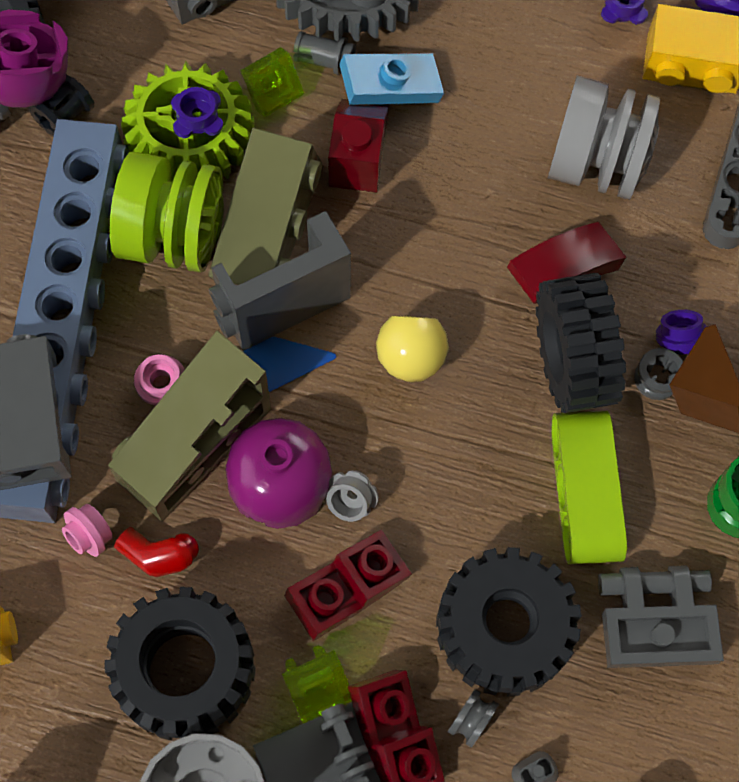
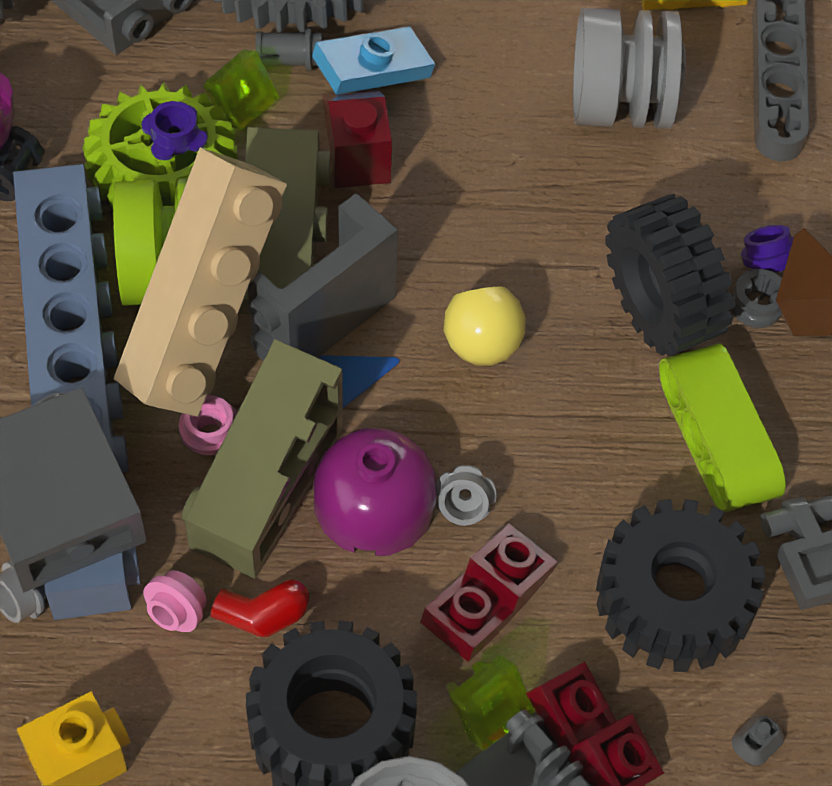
camera: 15 degrees left, 10 degrees down
dark grey bush [447,688,499,748] -> none
dark red slope [507,222,626,304] -> none
none -> tan brick [113,147,287,417]

